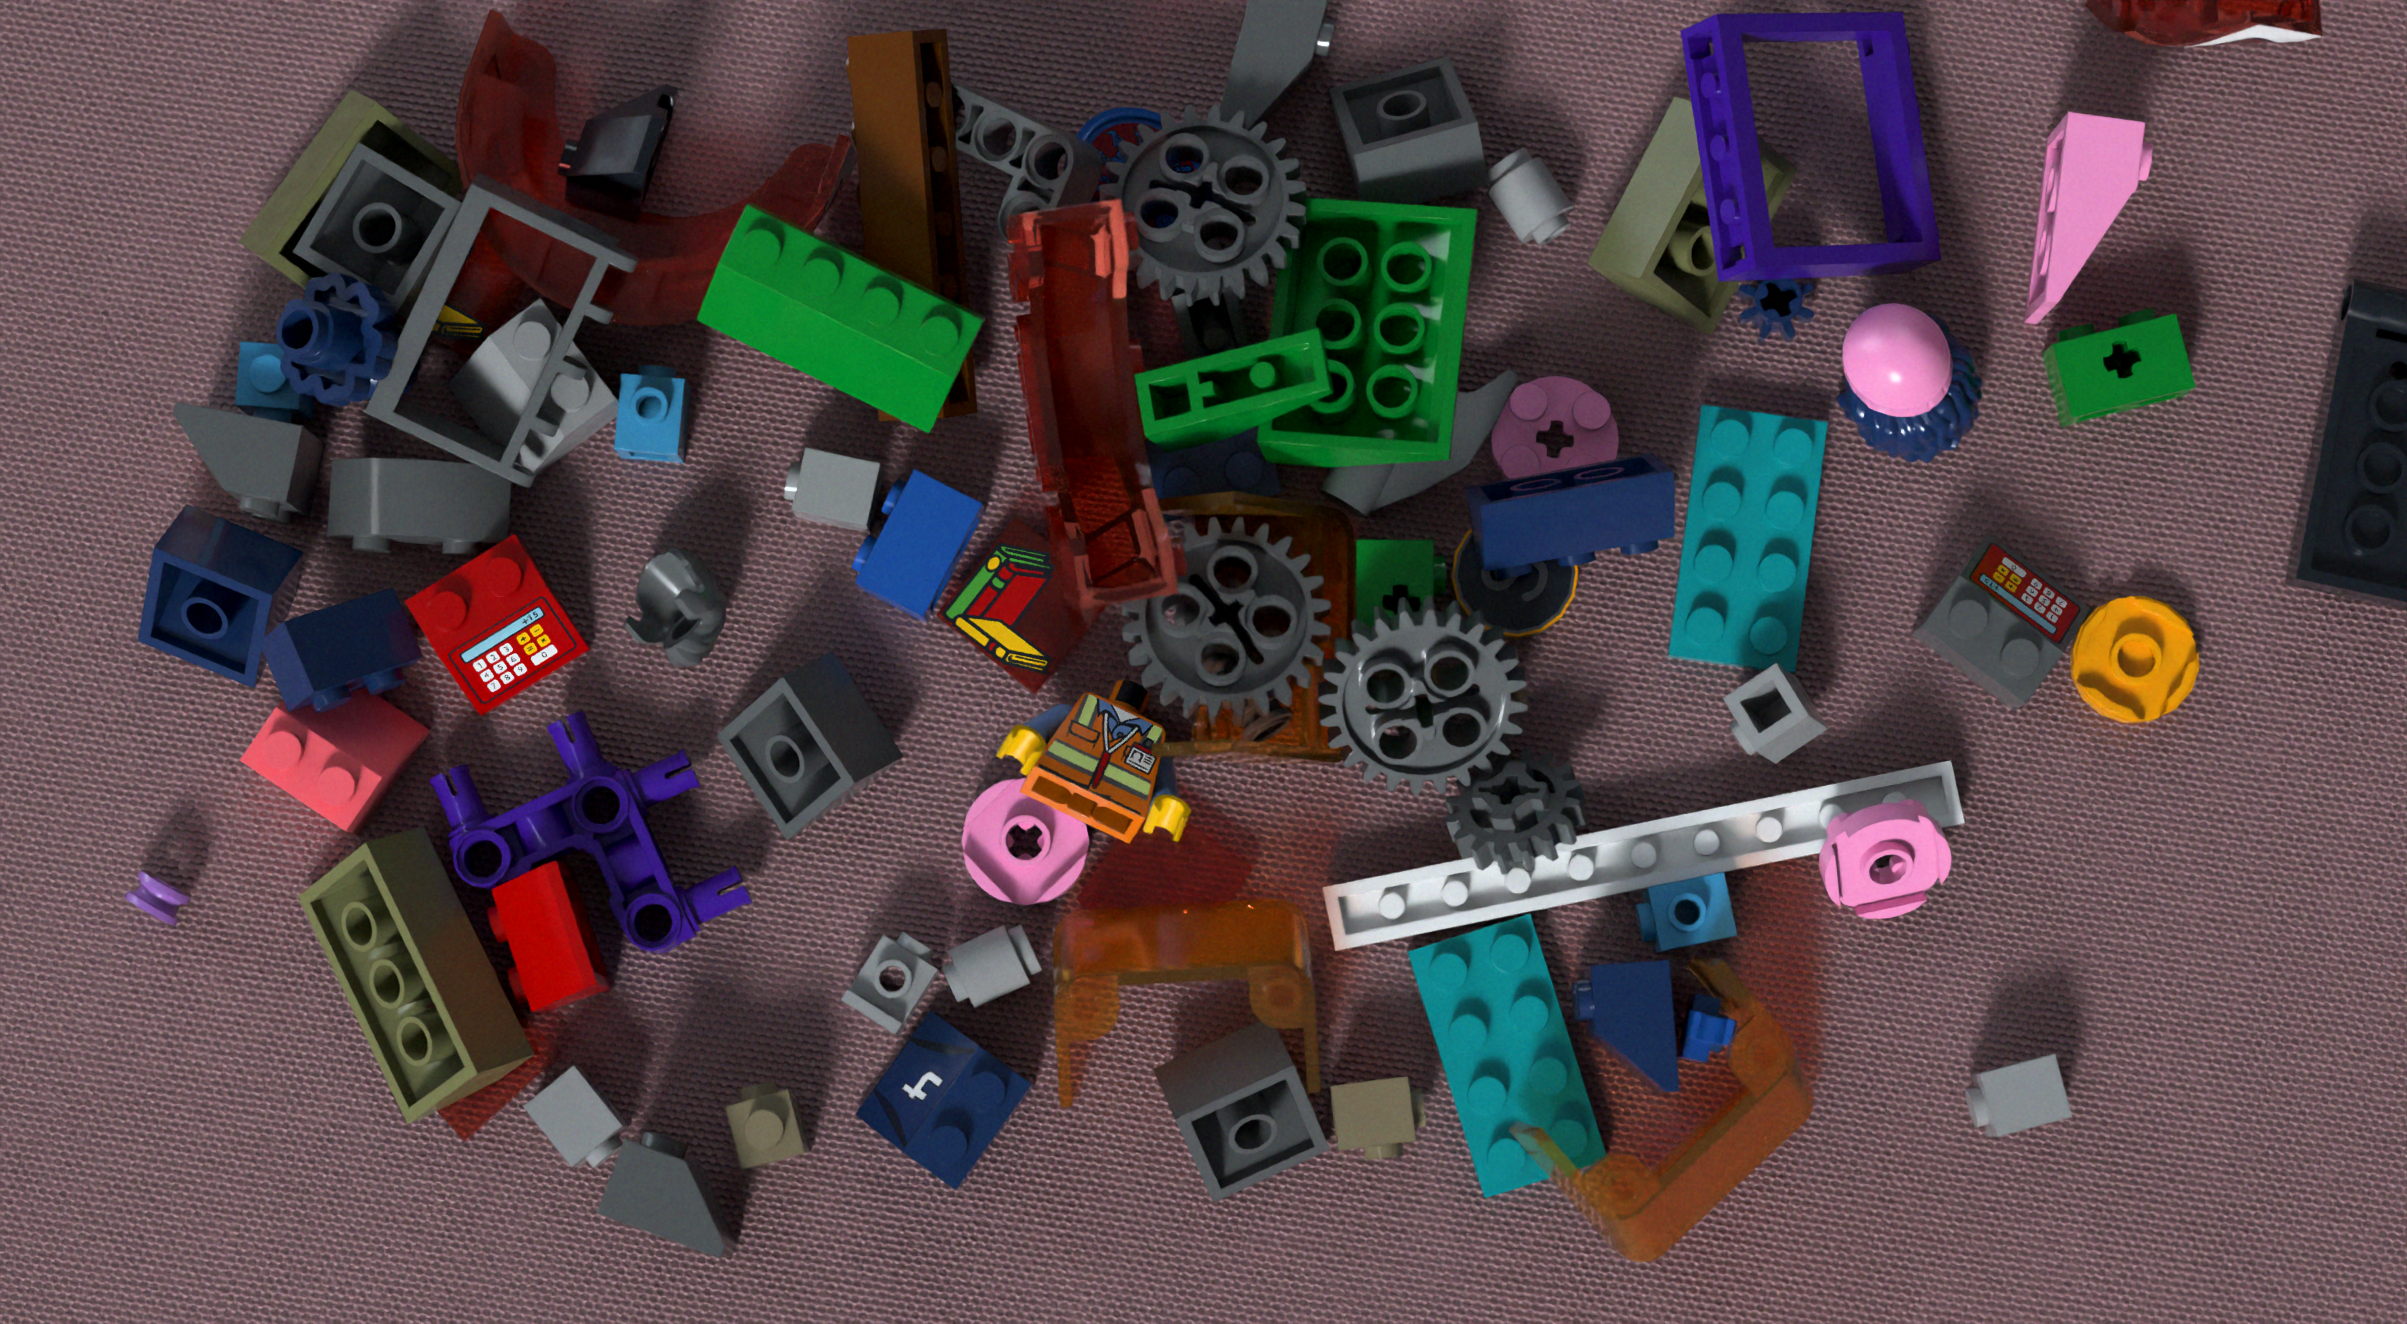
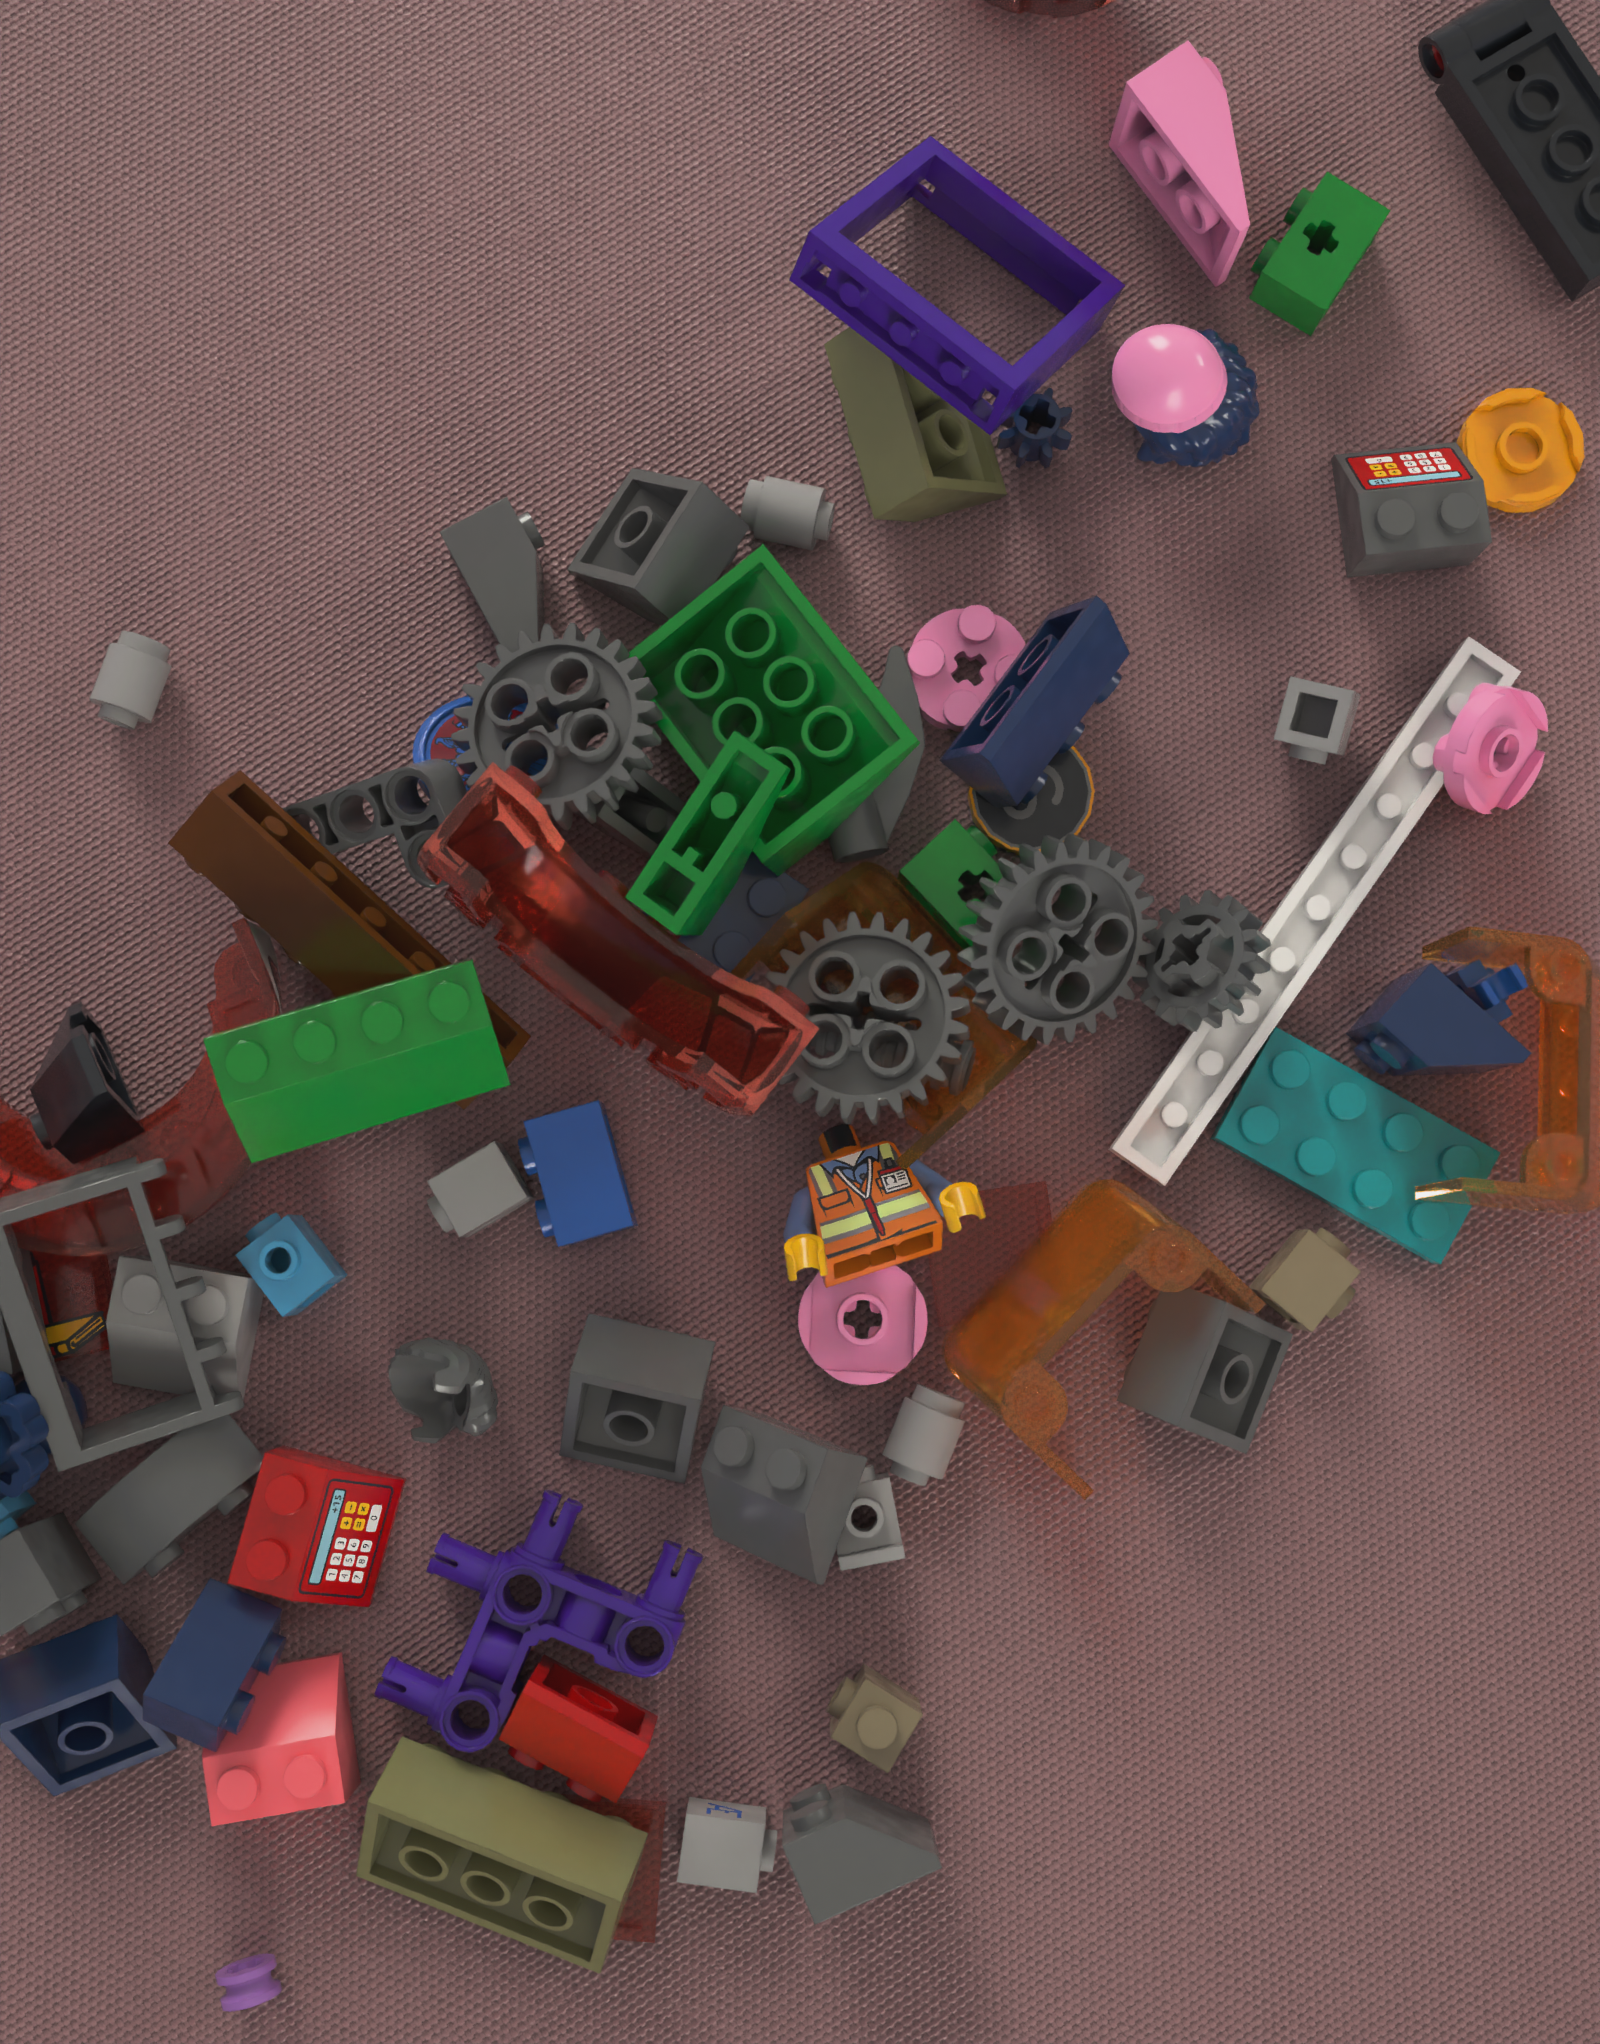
camera: 45 degrees left, 0 degrees up
dark blue slope [855,1010,1035,1190] -> none
tile [936,517,1115,696] -> none
dark azure brick [1635,872,1737,953] -> none
teal plate [1666,405,1828,674] -> none
none -> dark grey slope [701,1405,868,1585]

